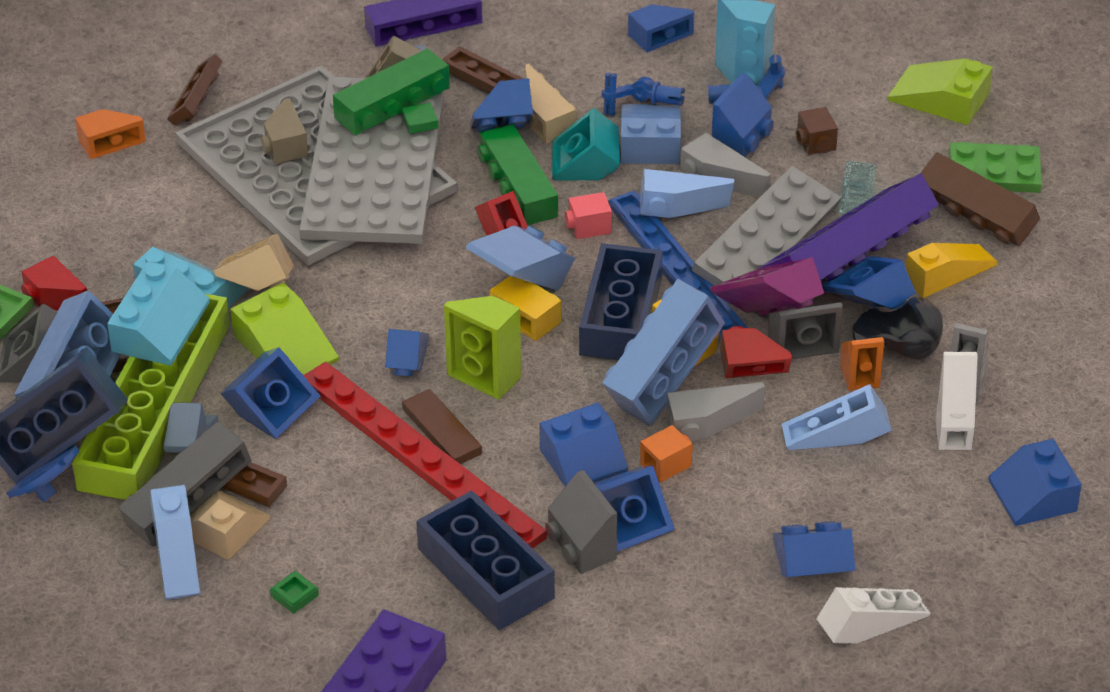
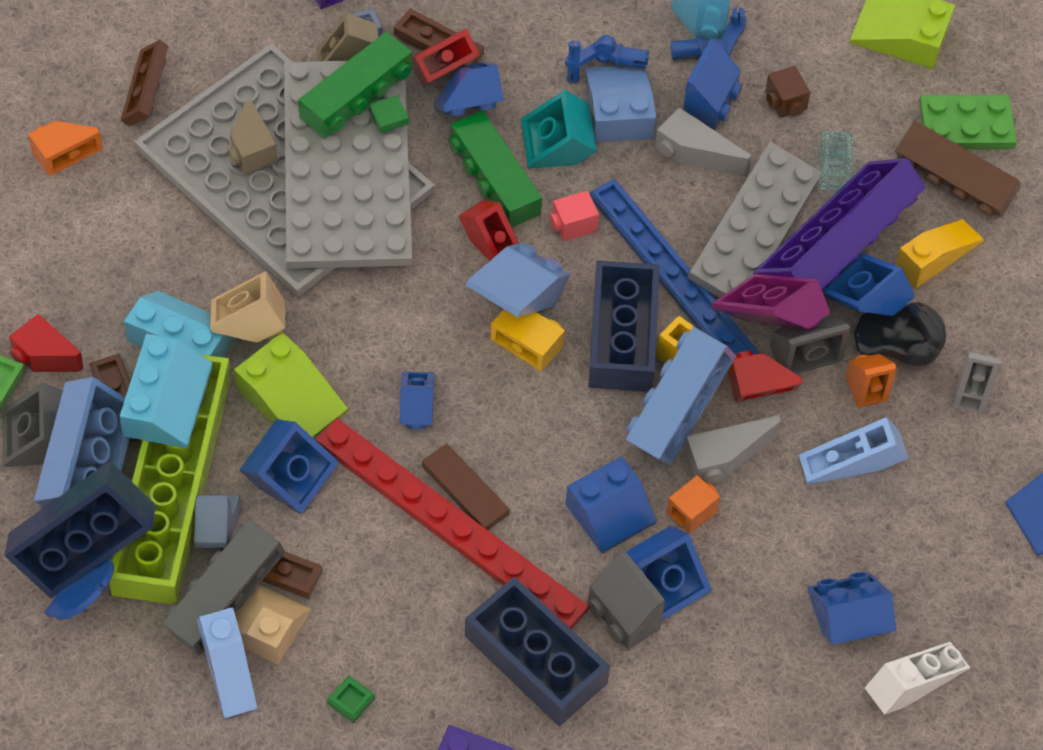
camera: 10 degrees left, 15 degrees up
lime slope [444,296,521,400] -> none
tan slope [525,64,578,144] -> none
light blue slope [640,169,734,218] -> none
white slope [935,352,978,450] -> none
none -> red slope [412,29,480,85]

